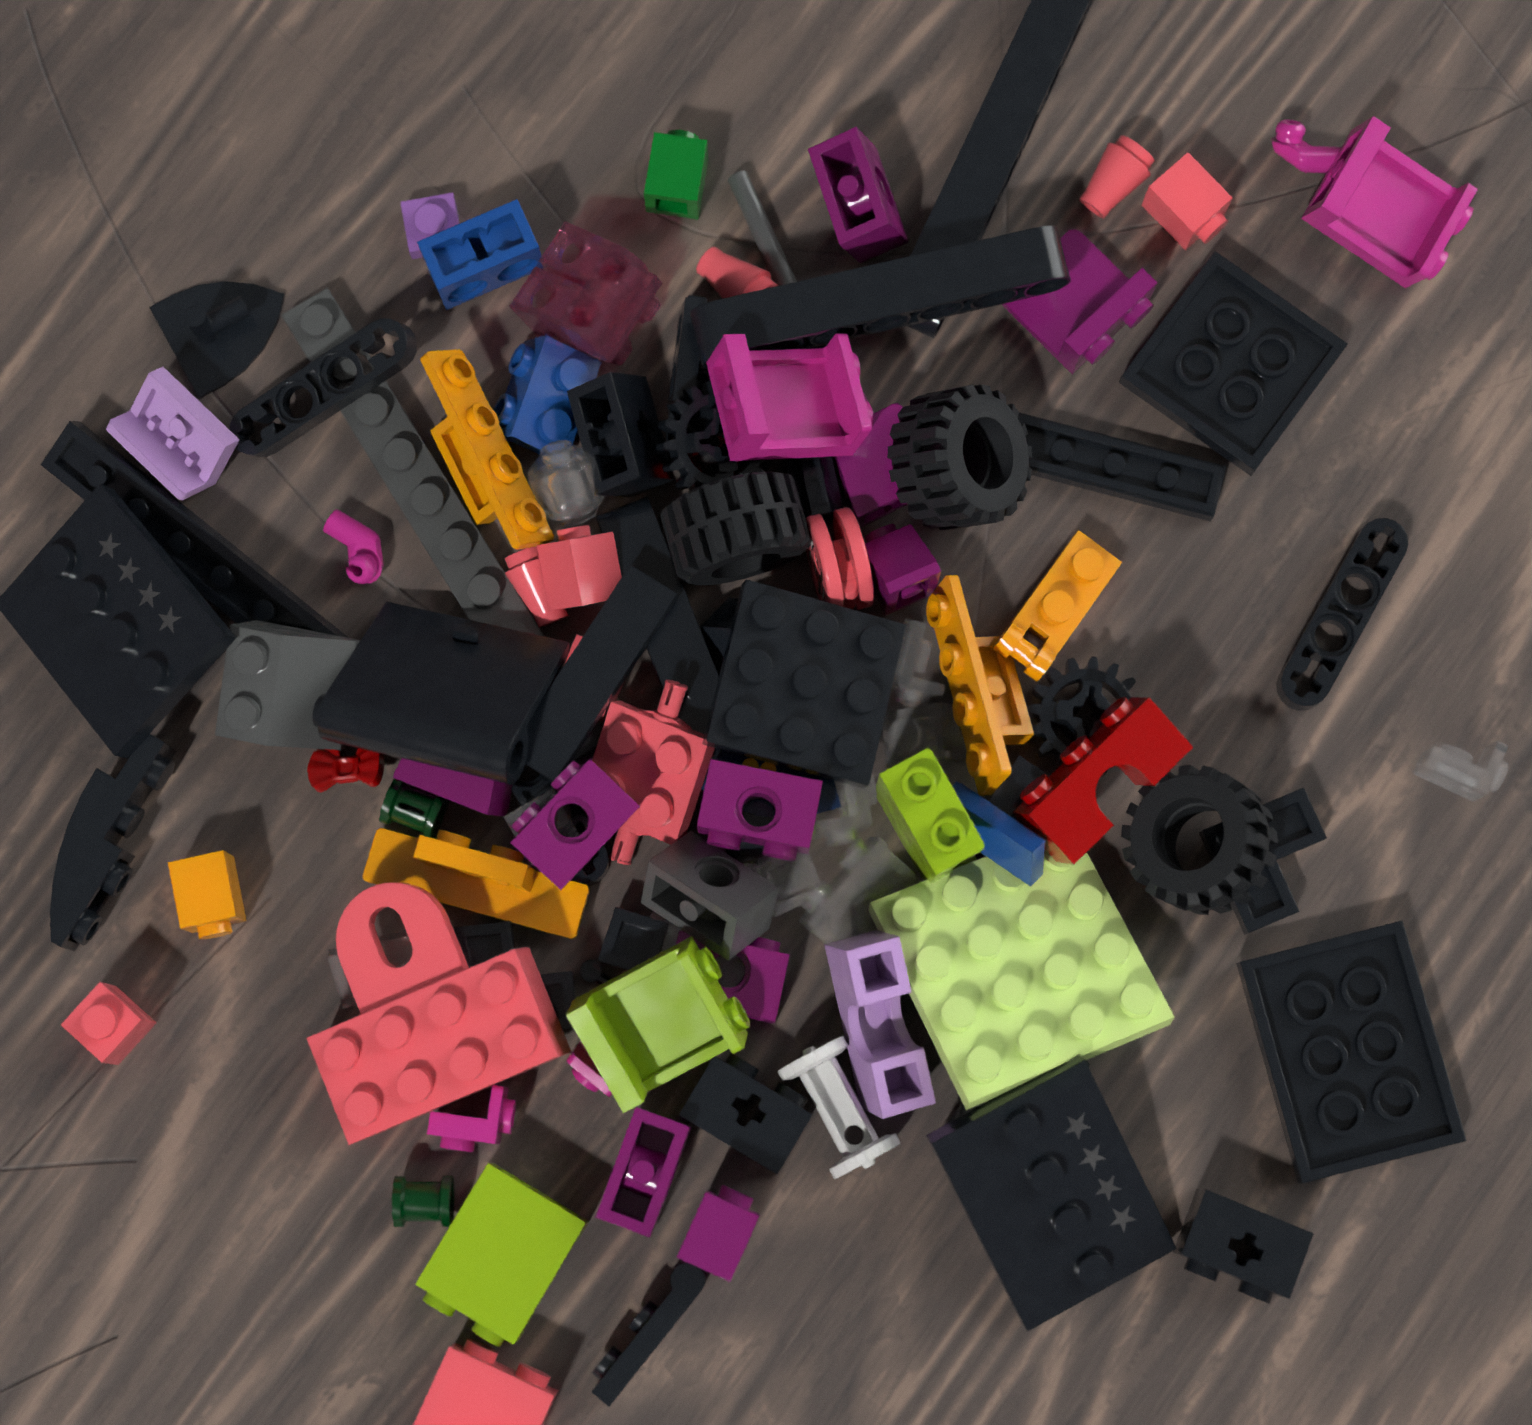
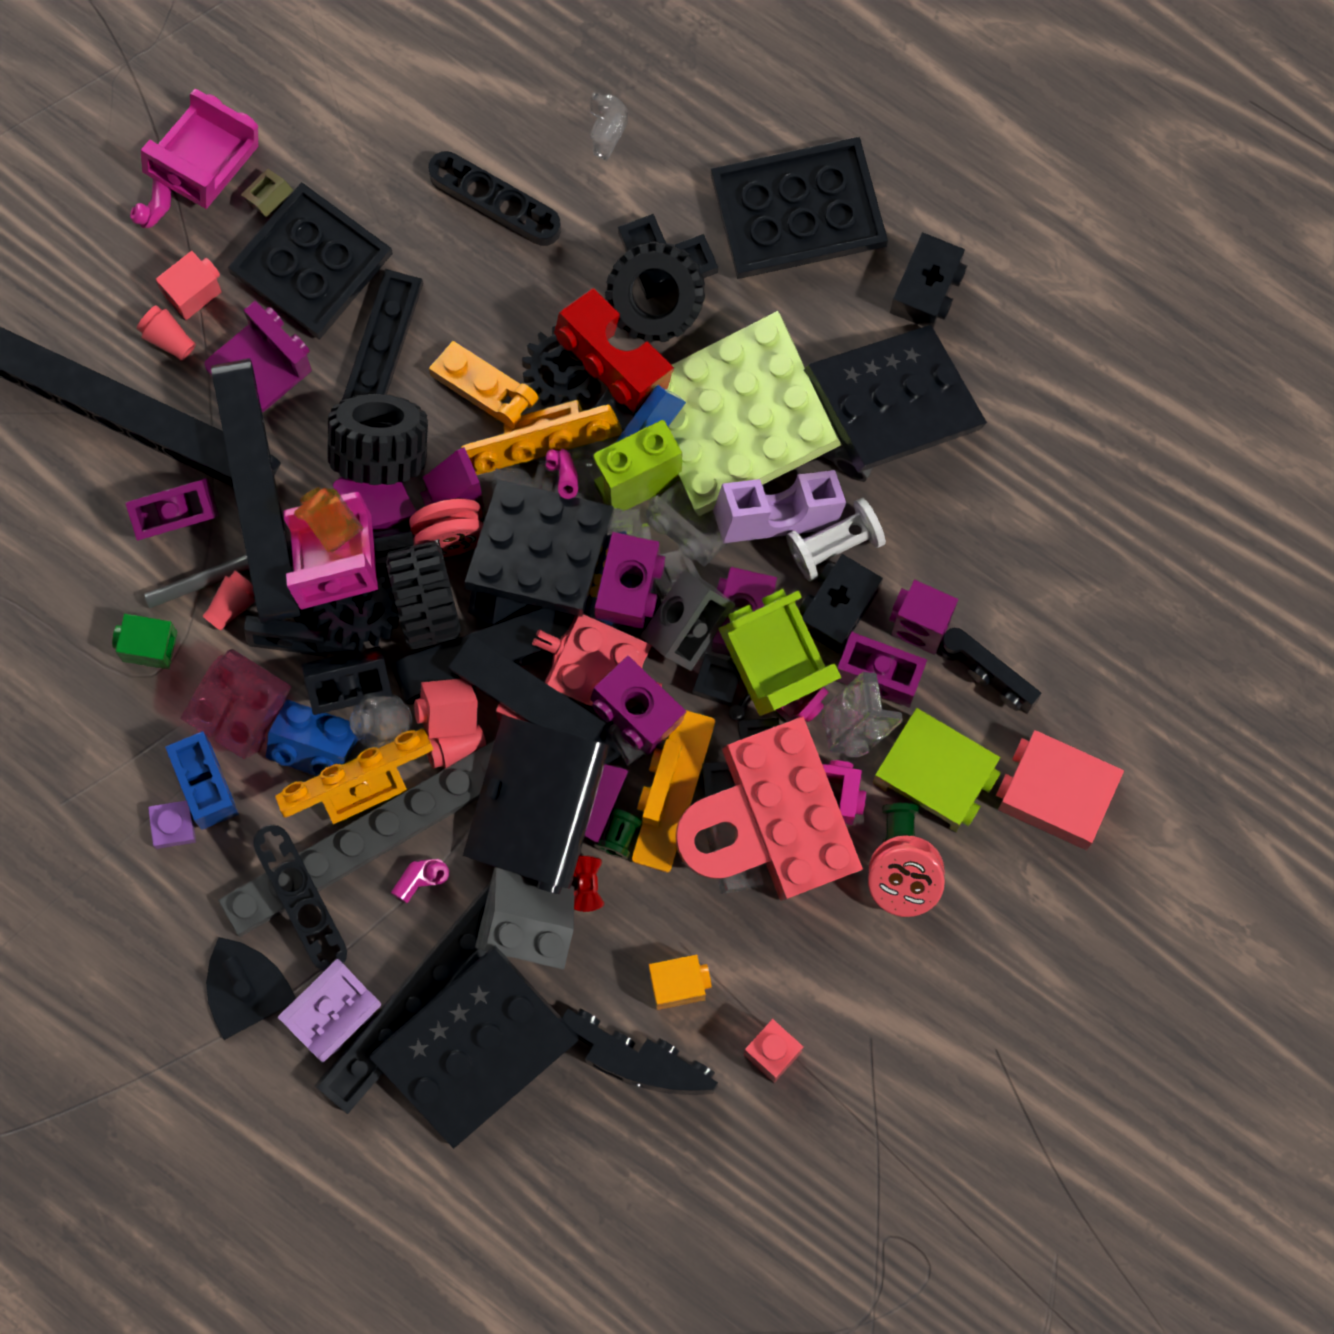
camera: 90 degrees left, 5 degrees down
none -> olive plate [241,169,293,217]
none -> bracket [294,487,364,553]
none -> dark pink arm [546,448,579,499]
none -> clear bracket [822,672,903,757]
none -> coral head [868,835,945,917]

